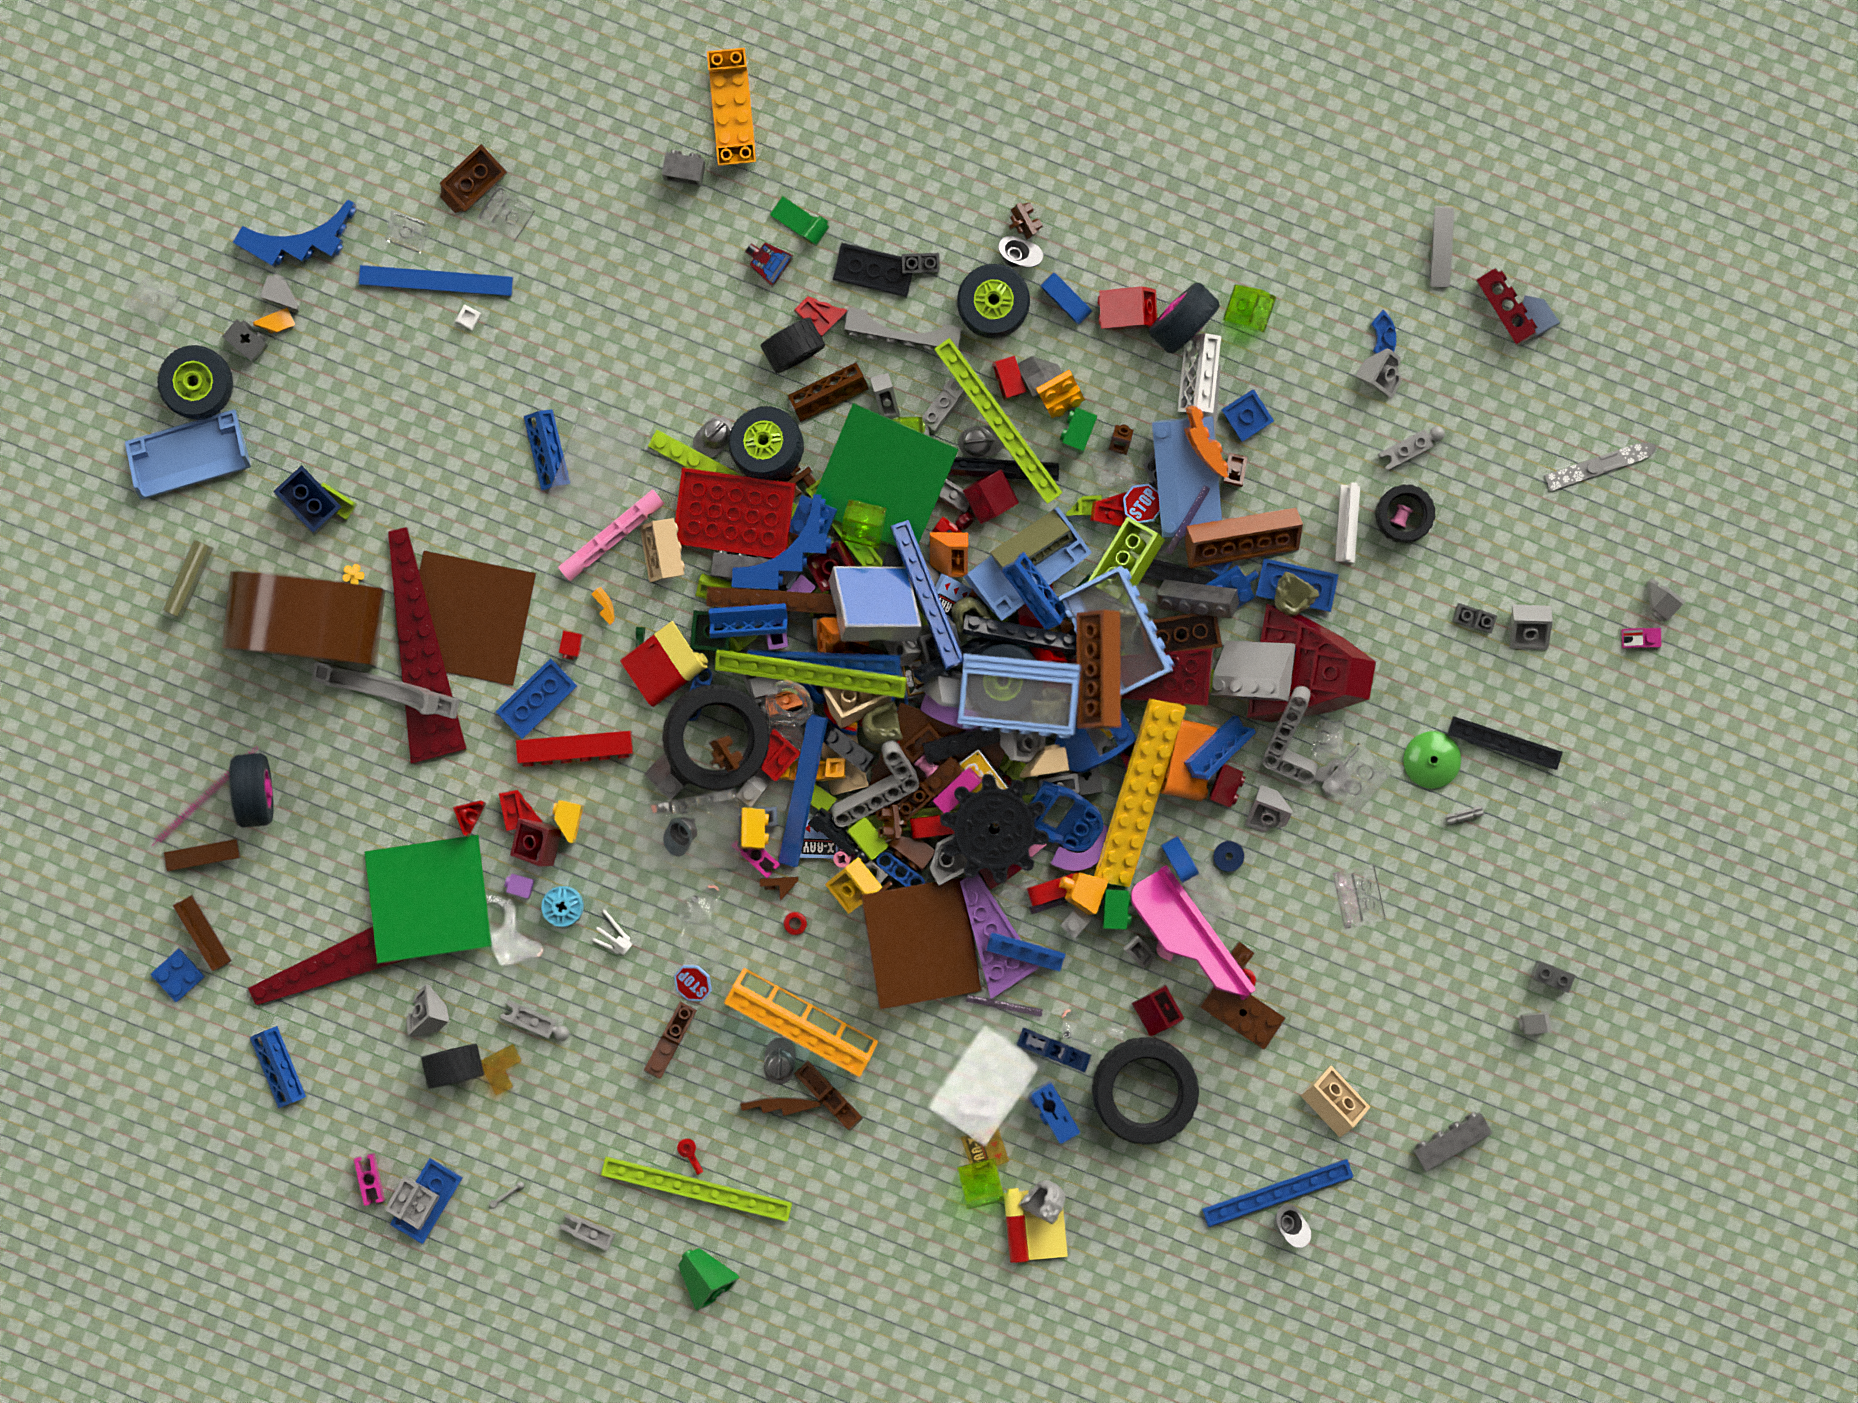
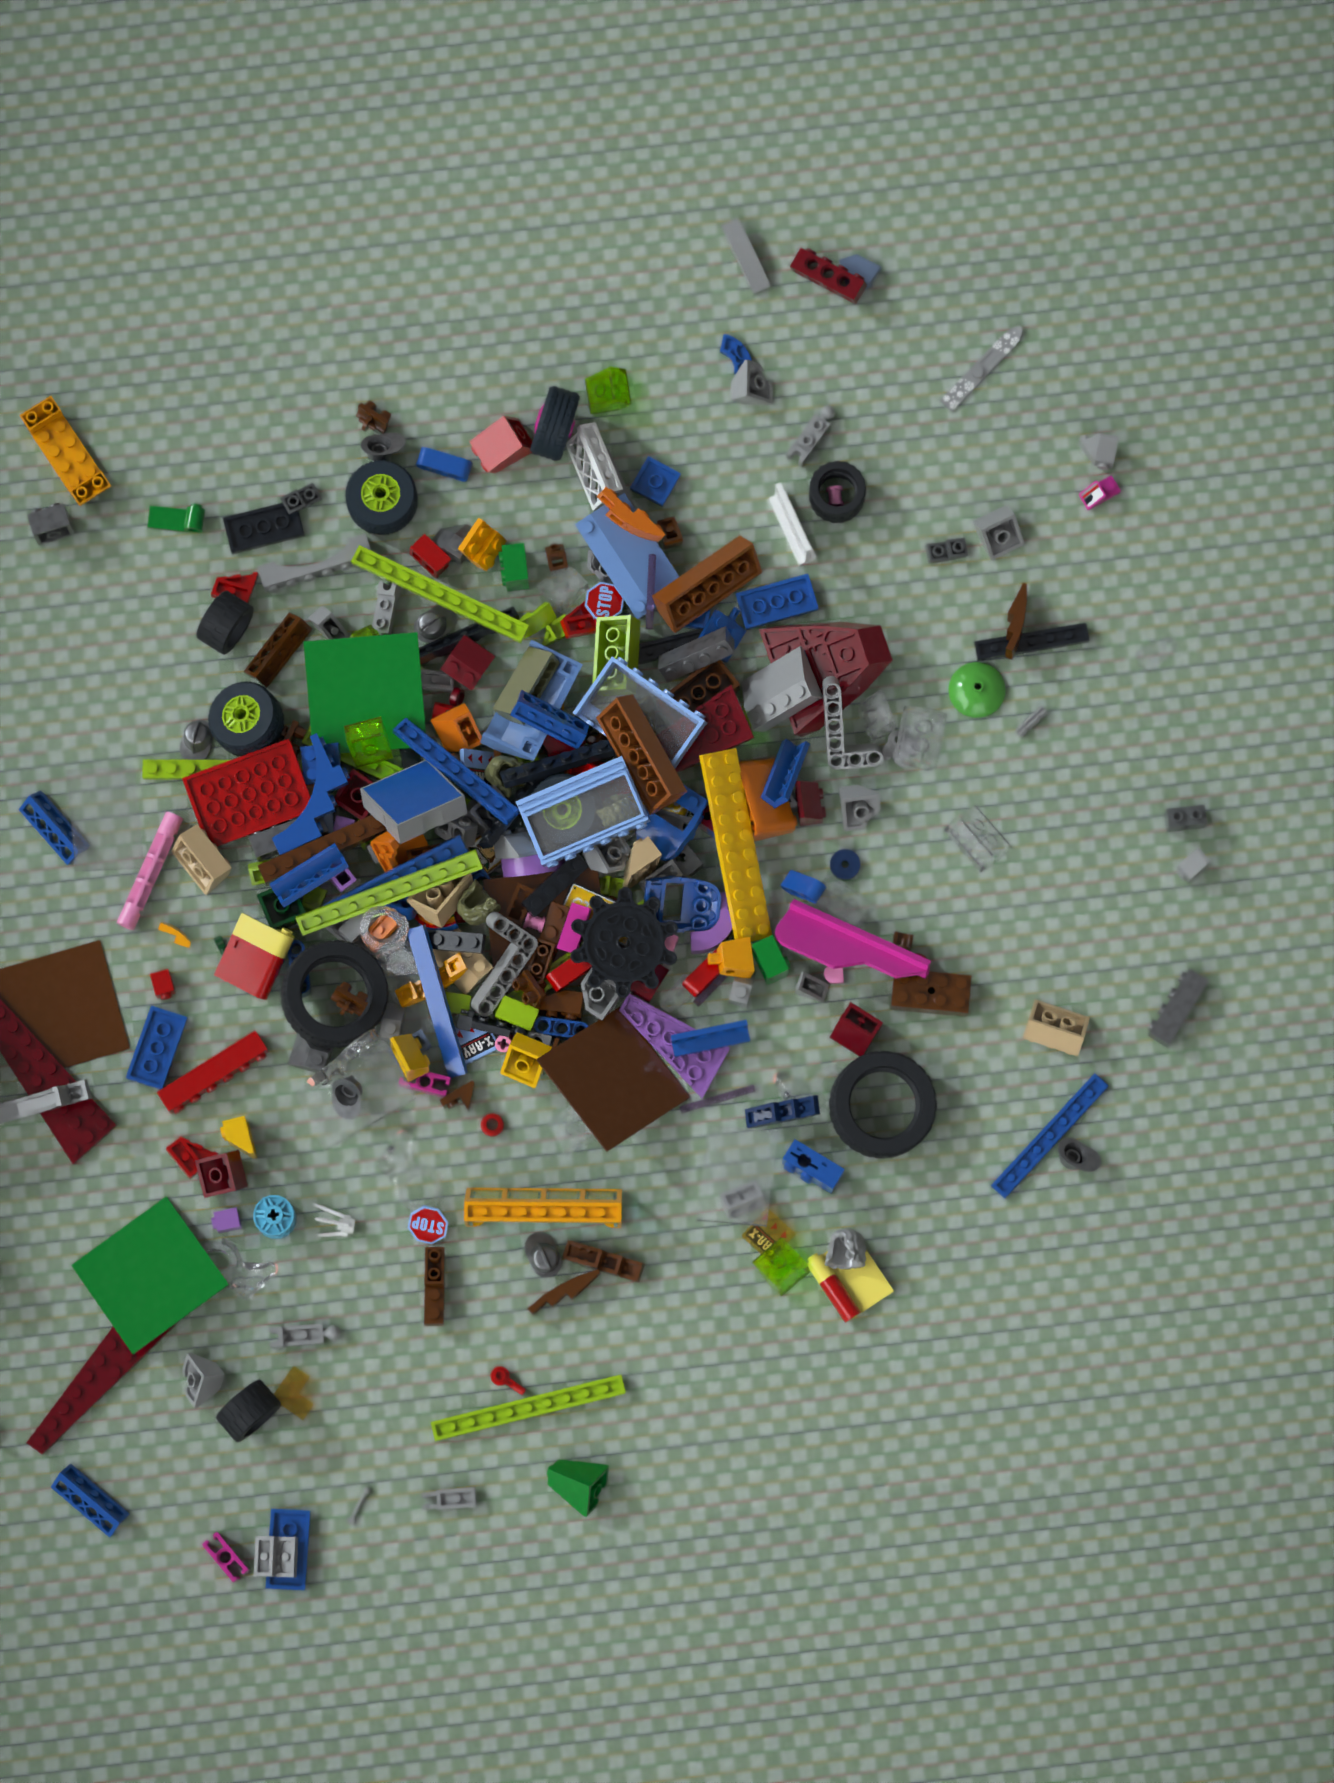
camera: 20 degrees left, 10 degrees down
red slope [453,800,487,837] -> none
torso [745,242,793,287] -> none
red wing [761,728,801,782] -> none
olive hair [1274,572,1319,616] -> none
none -> lime slope [519,602,557,639]
none -> reddish brown slope [1005,582,1027,660]

